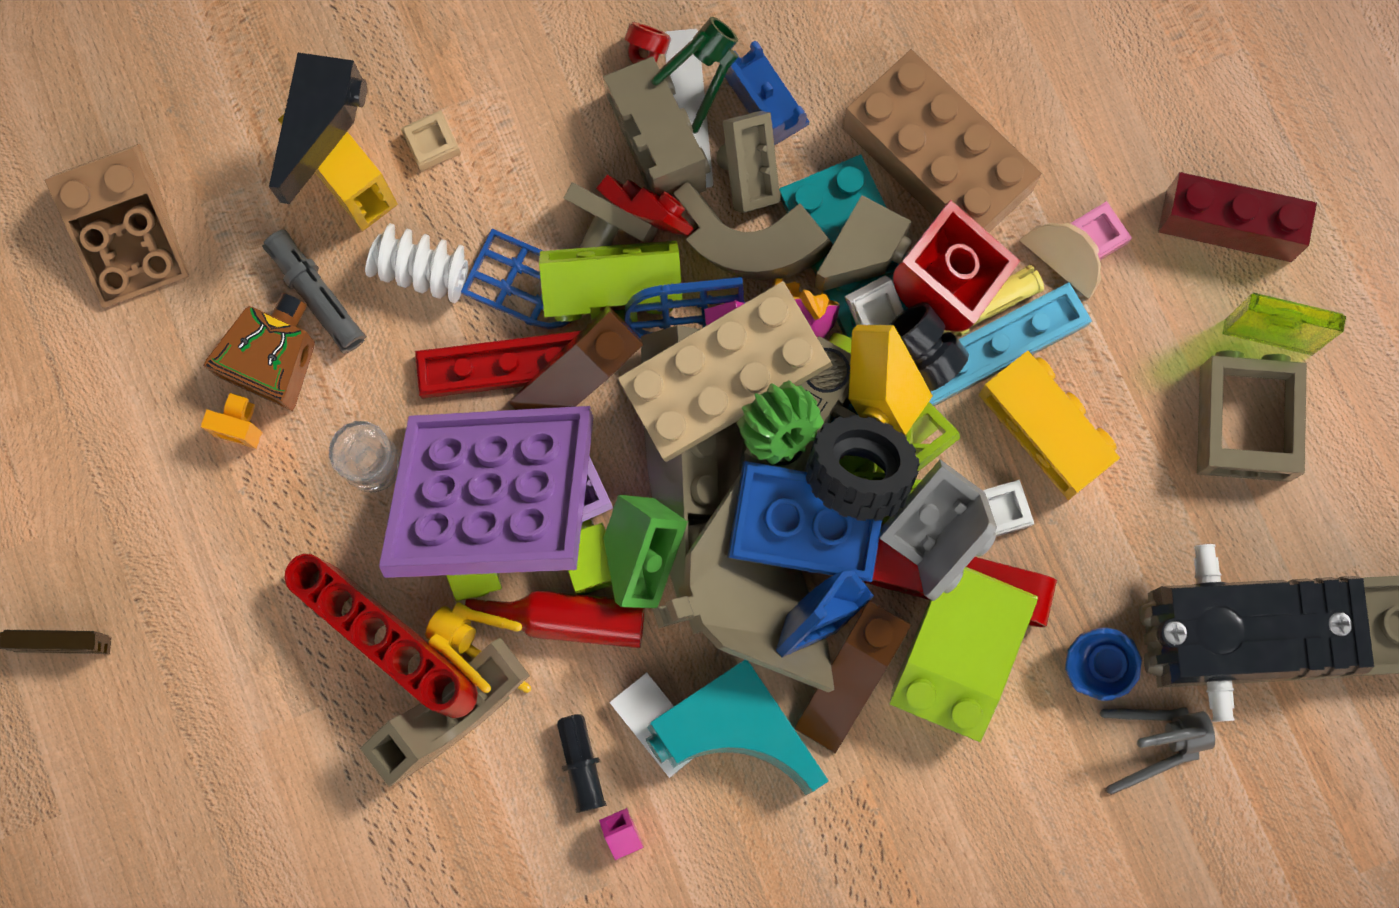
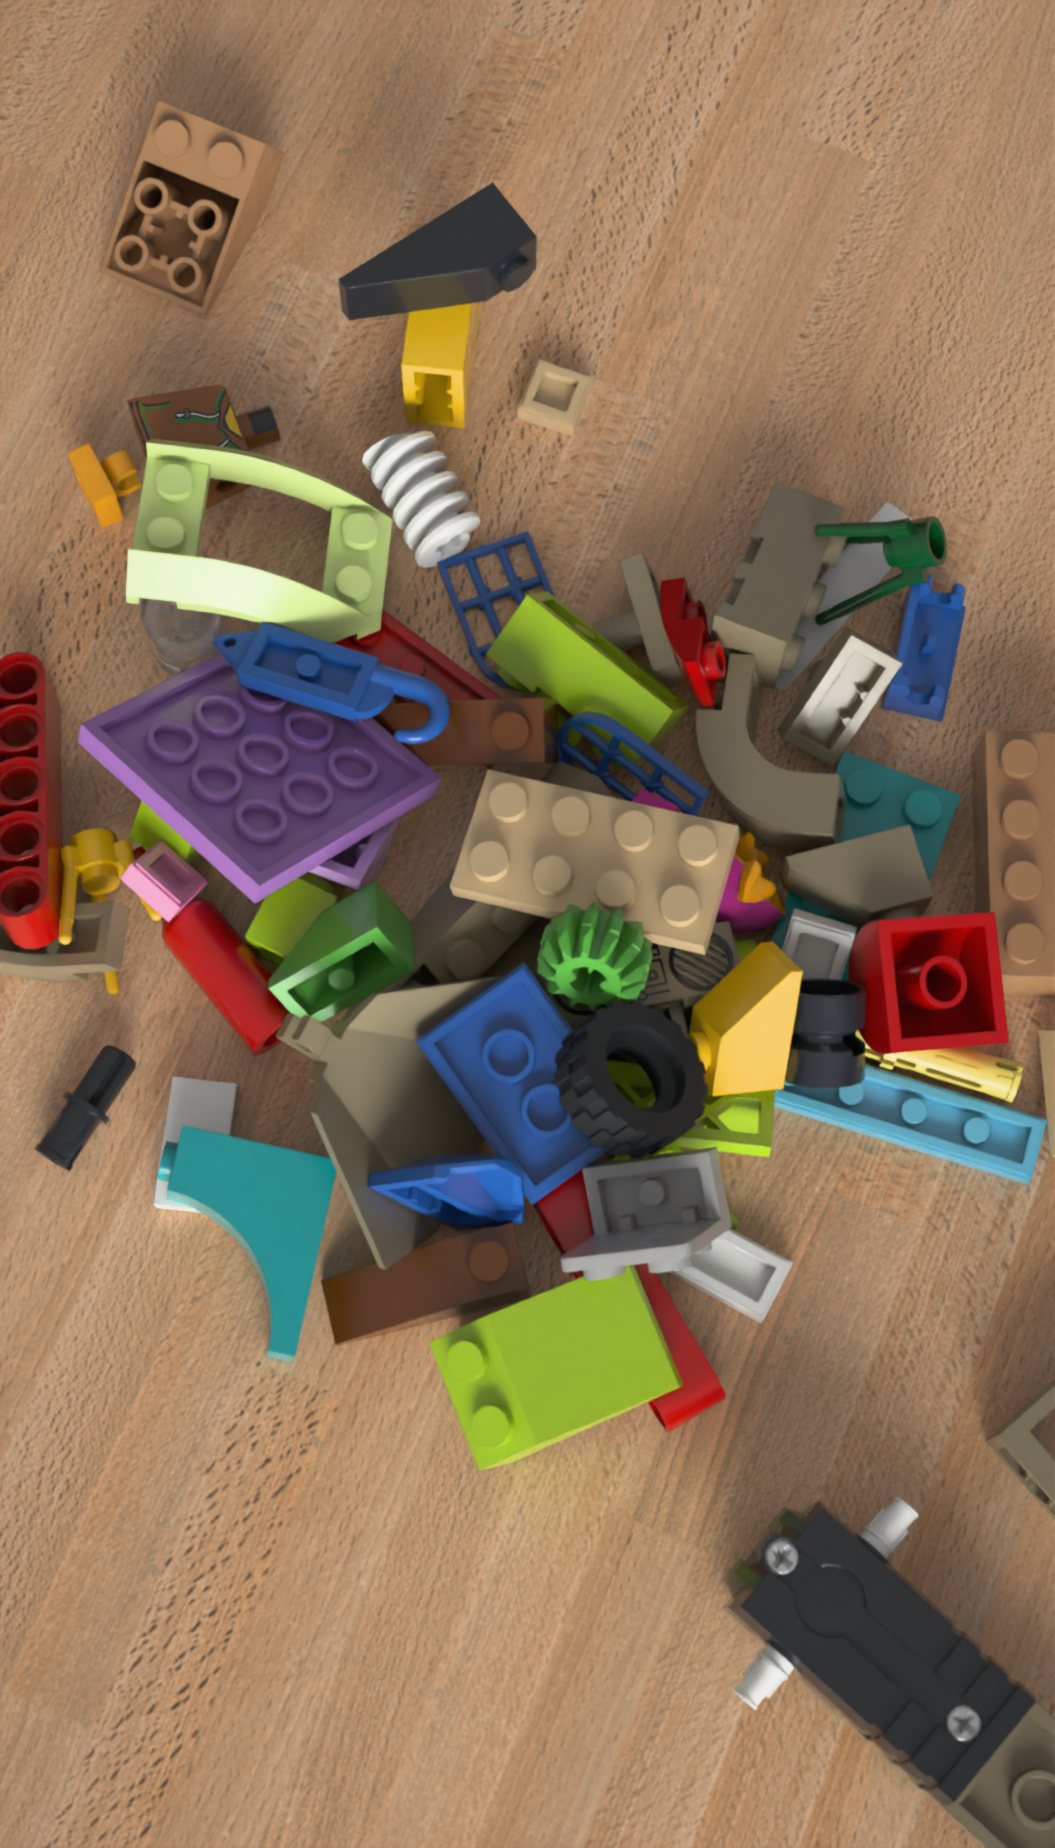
camera: 40 degrees right, 5 degrees down
dark grey pin [262,229,367,354] -> none
dark pink piece [599,808,644,860] -> none
red tile [624,22,671,64] -> none
yellow brick [979,350,1120,501] -> none
blue hair [1065,627,1142,701] -> none
dark grey plant [1100,707,1215,795] -> none
none -> bright pink tile [120,840,208,922]
none -> yellowish green wedge [126,439,393,643]
none -> blue plate [213,622,451,744]

